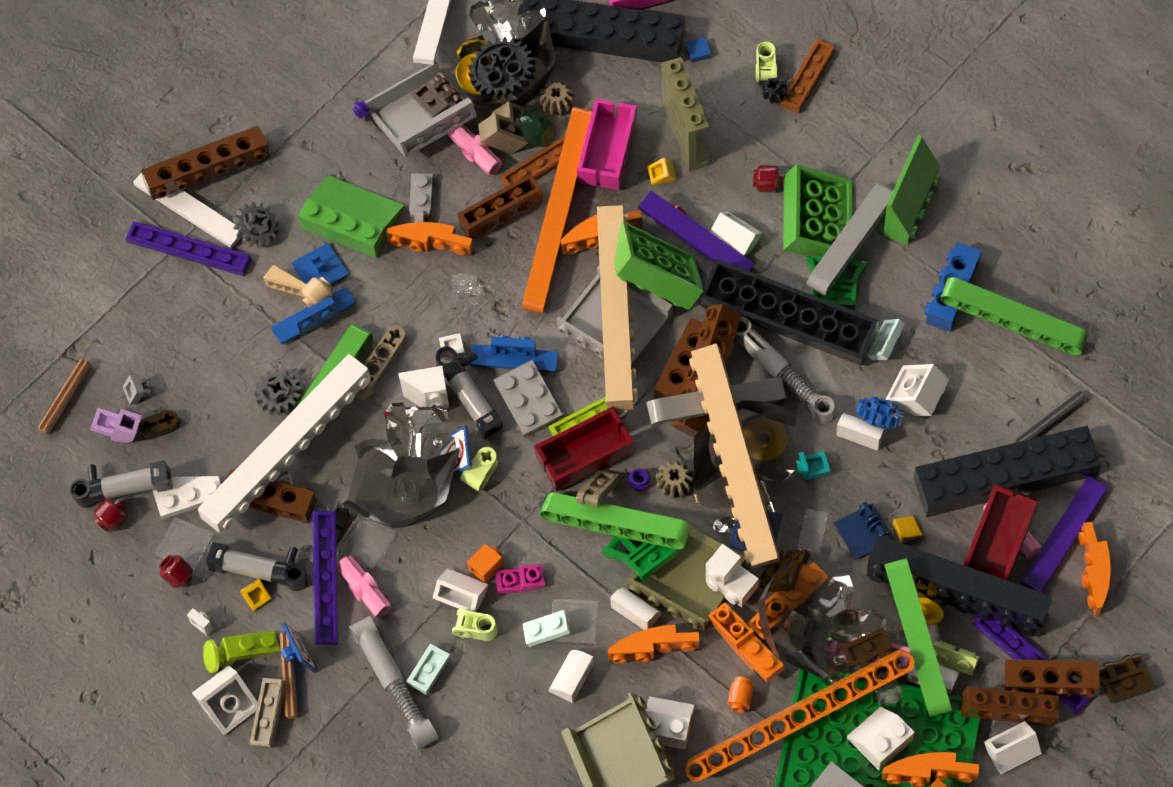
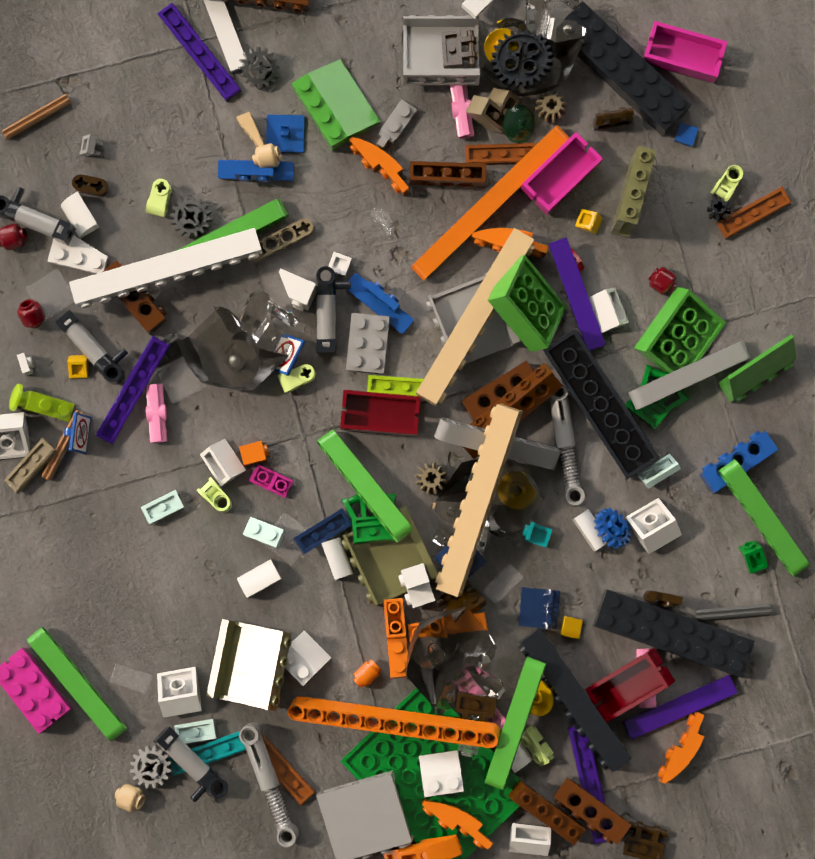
camera: 25 degrees right, 20 degrees up
lavender brick [90,408,142,443] -> none
light grey piece [349,616,439,750] -> none
dark purple plate [352,100,371,121] -> none
dark tan plate [576,470,620,508] -> none
orange slope [608,625,699,664] -> none
dark purple plate [628,468,651,490] -> none
none -> white brick [61,192,99,239]
none -> yellowish green piece [146,179,172,217]
none -> dark blue plate [293,508,352,555]
none -> dark brown plate [593,107,634,130]
none -> dark brown plate [643,591,683,608]
none -> green bracket [738,541,768,574]

